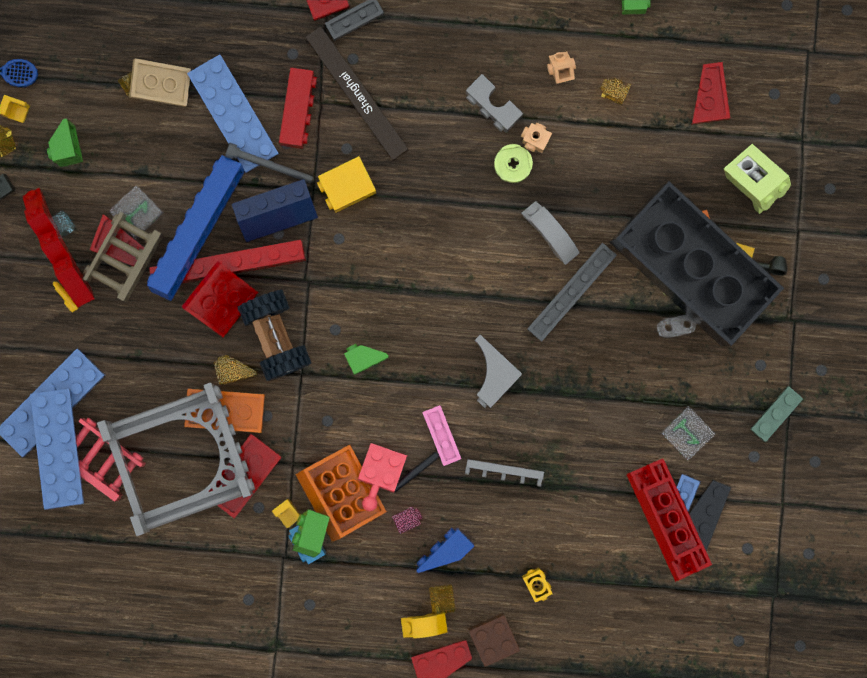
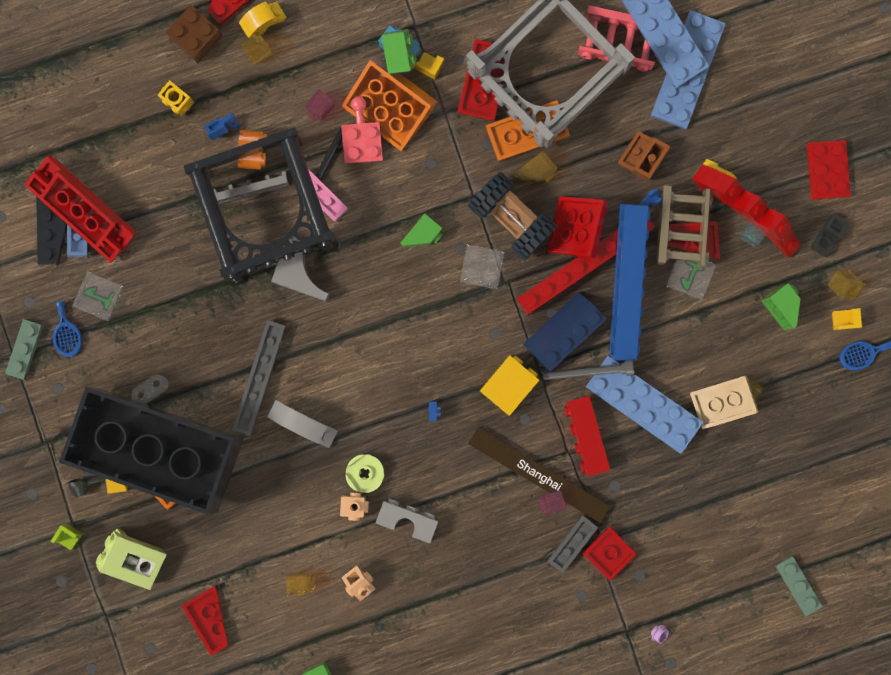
camera: 155 degrees right, 0 degrees up
blue slope [416,527,474,573] -> none
none -> lime panel [51,523,83,550]
none -> blue piece [53,301,82,357]
none -> black arch [183,127,338,284]
none -> blue plate [204,113,240,141]
none -> orange brick [238,130,267,170]
none -> blue plate [429,402,441,421]
none -> clear plate [460,244,504,290]
none -> clear pink panel [537,490,567,516]
none -> dark orange brick [618,131,671,181]
none -> blue plate [639,189,662,208]

